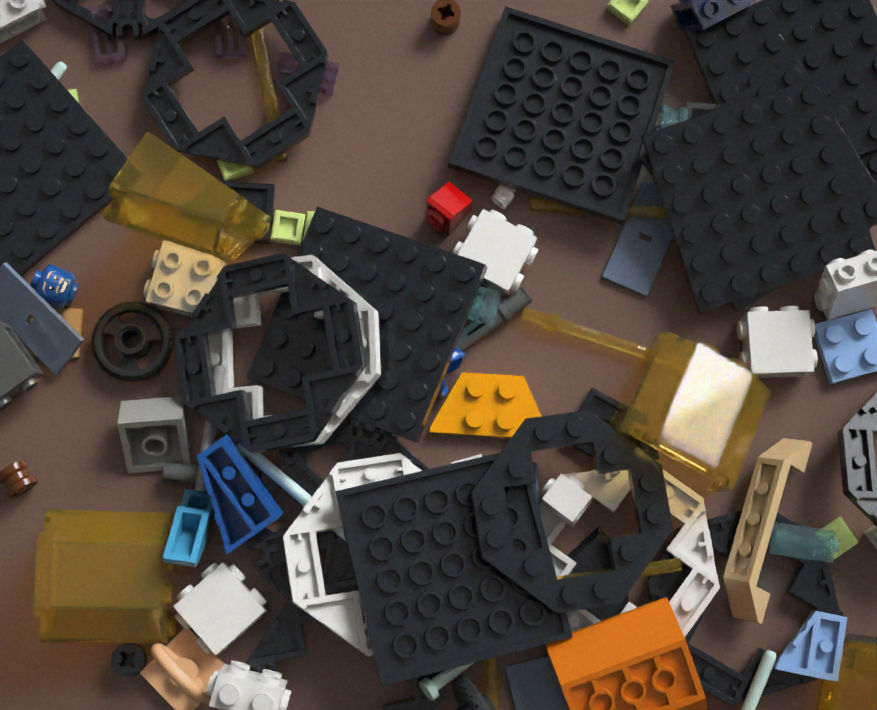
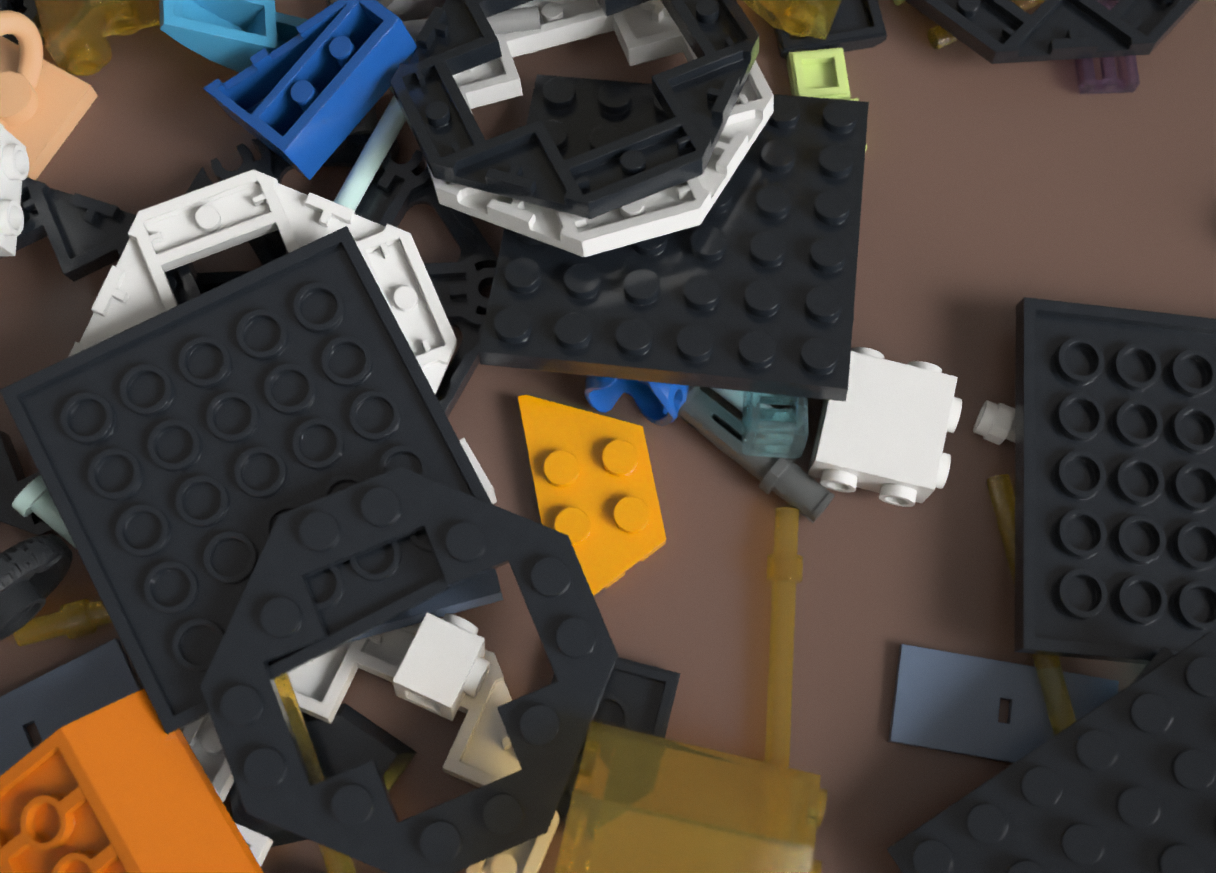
camera: 80 degrees right, 5 degrees down
white brick [173,562,268,655] -> none
red slope [425,182,473,236] -> none

